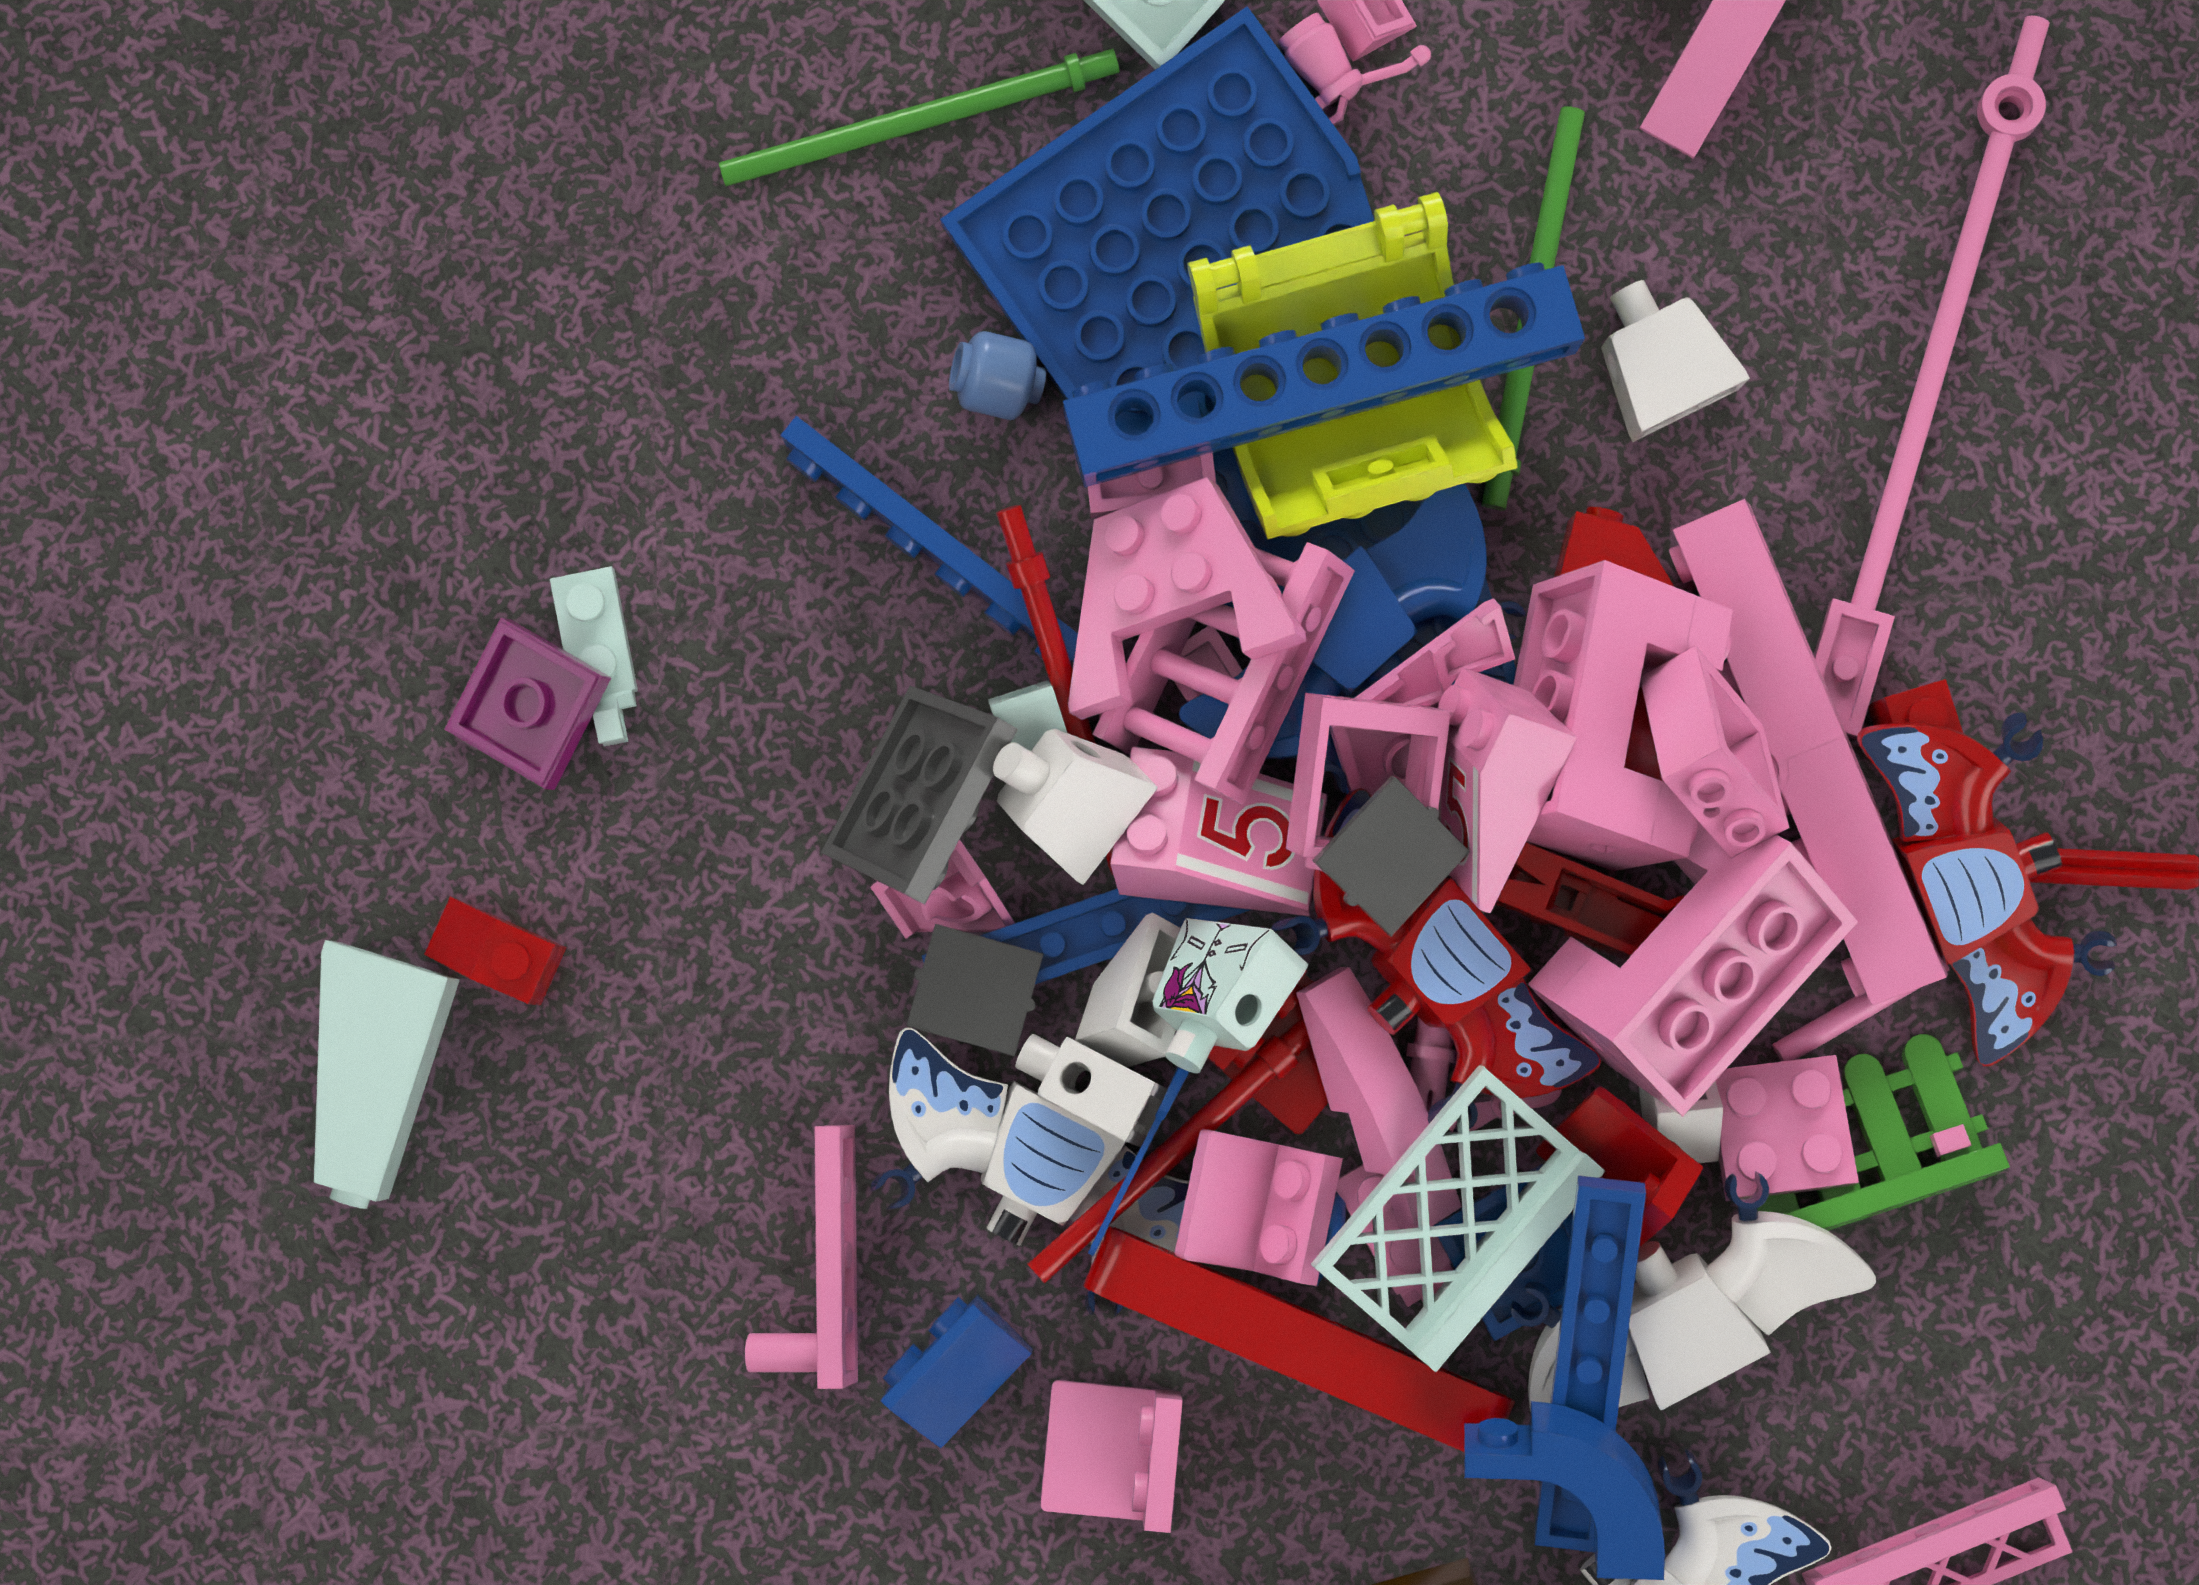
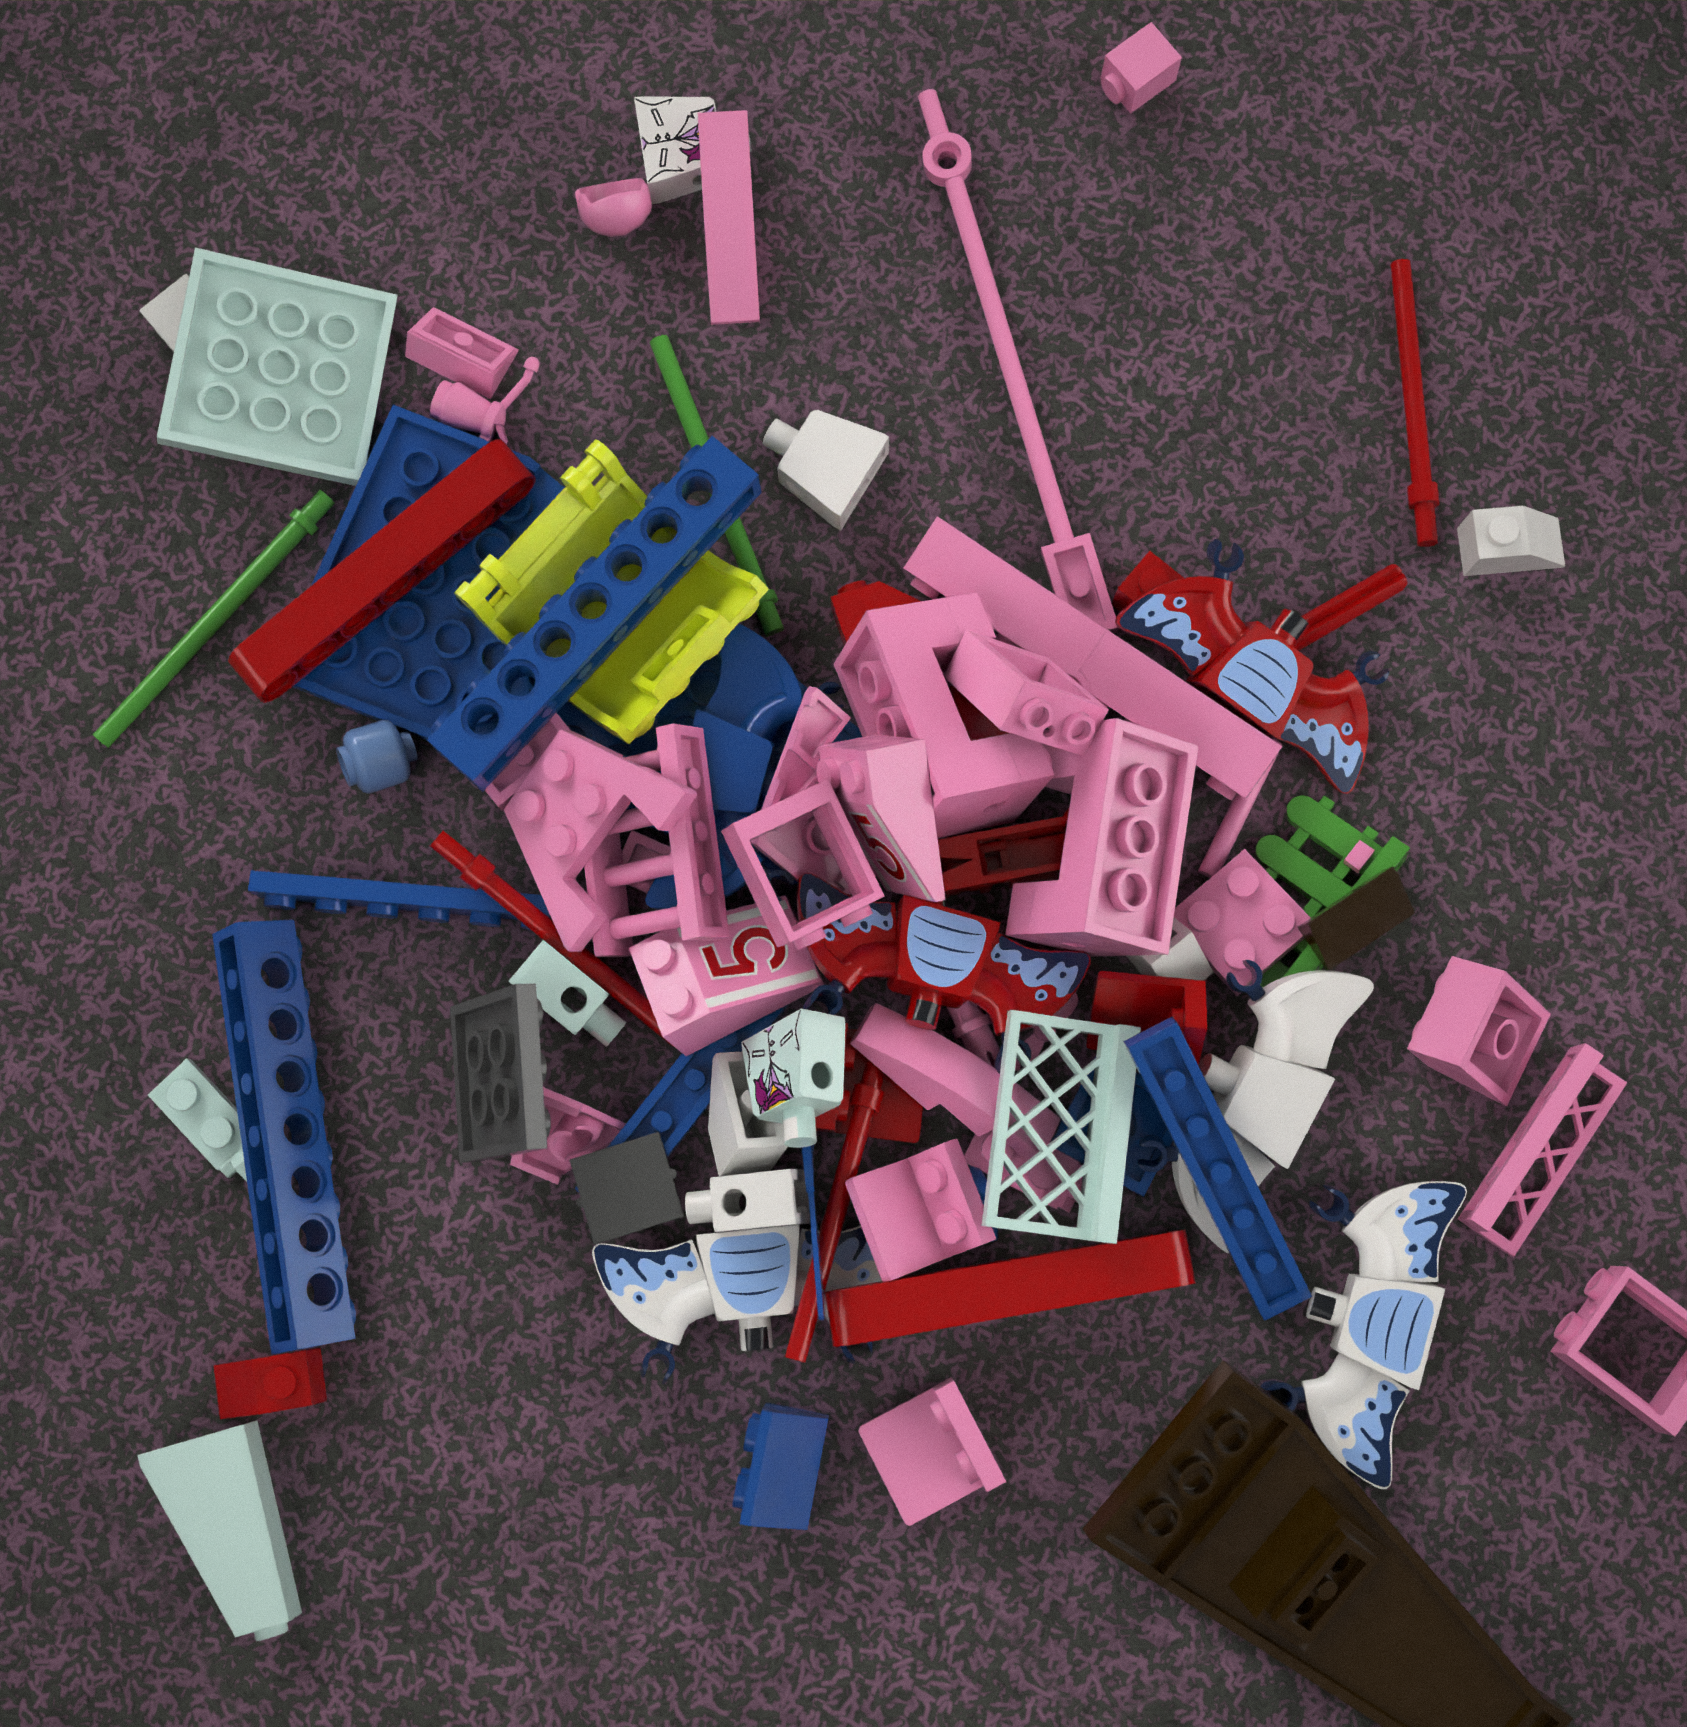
camera: 30 degrees left, 5 degrees down
magenta tile [444,617,611,790] -> none
bright pink piece [745,1125,858,1389] -> none
white torso [993,729,1158,885] -> none
dark grey piece [1312,776,1470,936] -> none
blue arch [1464,1401,1665,1580] -> none
none -> blue brick [212,920,356,1355]
none -> red beam [228,439,536,703]
none -> dark brown slope [1297,866,1415,971]
none -> bright pink slope [1407,956,1551,1106]

